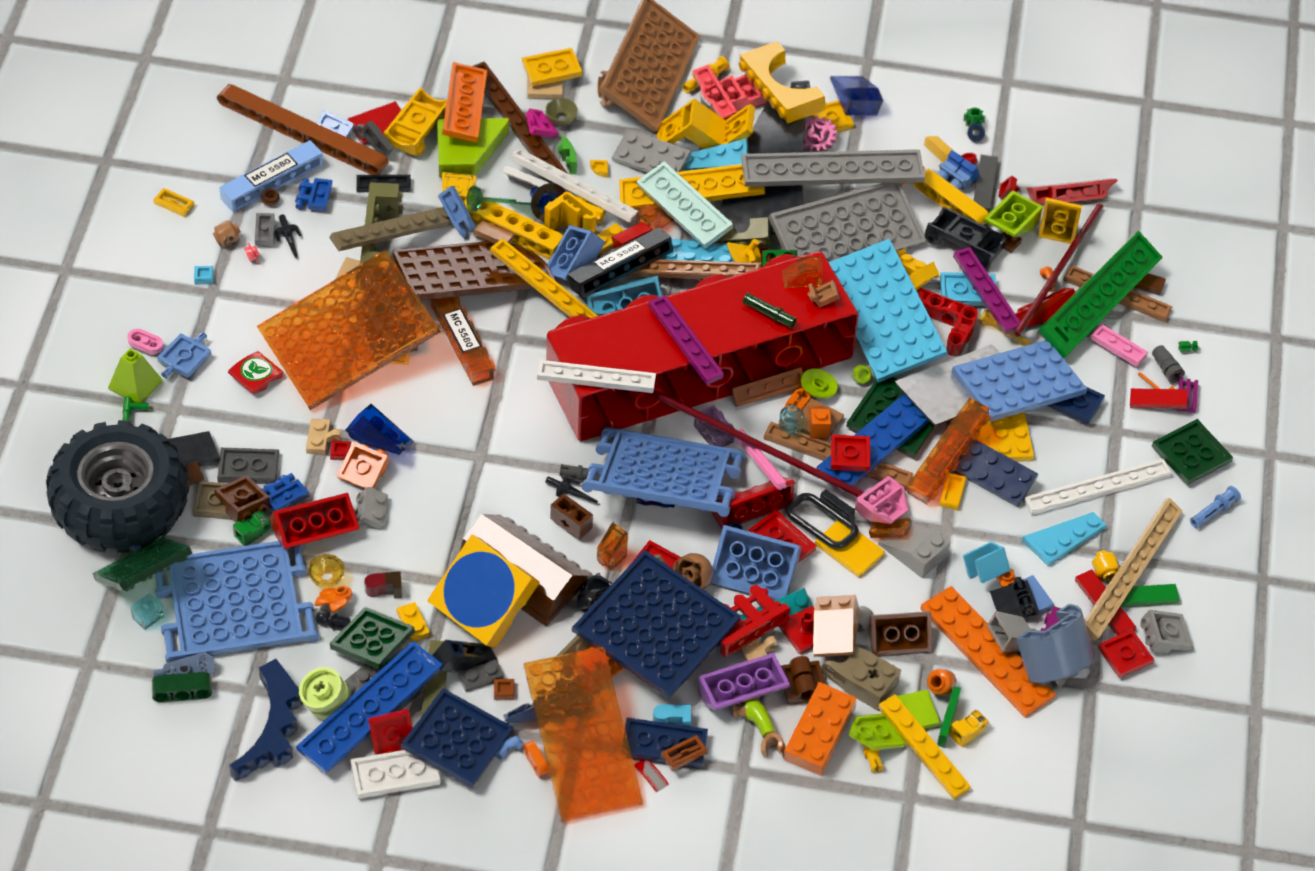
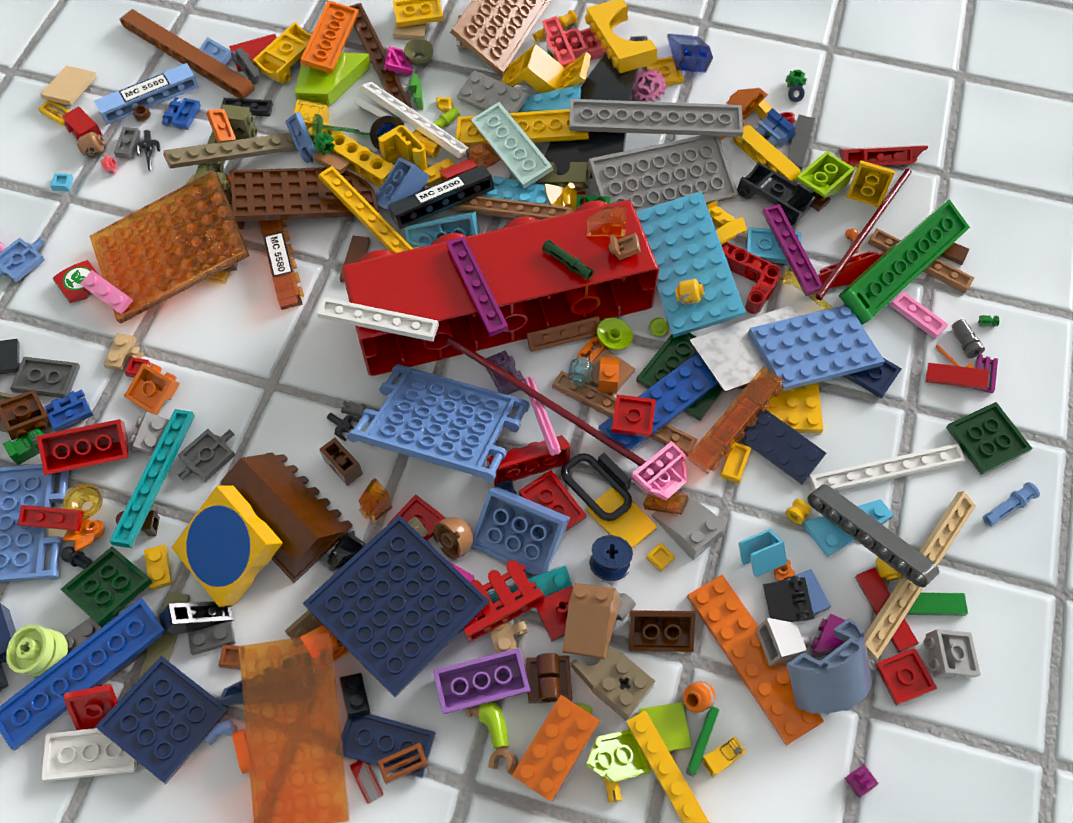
camera: 10 degrees right, 10 degrees up
clear blue slope [345,404,414,455] -> none
medium azure leg [653,704,691,726] -> none
red tile [998,176,1021,200] -> none
none -> red tile [17,505,84,532]
none -> tan tile [40,65,97,106]
none -> red brick [62,106,103,141]
none -> bright pink plate [80,270,133,315]
none -> teal plate [109,409,195,548]
none -> dark grey plate [177,429,235,482]
none -> orange plate [206,109,236,143]
none -> green gear [313,131,335,154]
none -> reddish brown tile [339,235,371,283]
none -> black plate [340,673,370,719]
none -> lime pin [433,106,460,129]
none -> dark blue piece [589,535,633,581]
none -> yellow tile [646,542,676,572]
none -> yellow head [675,279,704,305]
none -> orange slope [726,88,768,120]
none -> yellow wheel [785,499,812,524]
none -> dark grey beam [807,484,939,588]
none -> magenta tile [845,764,879,798]

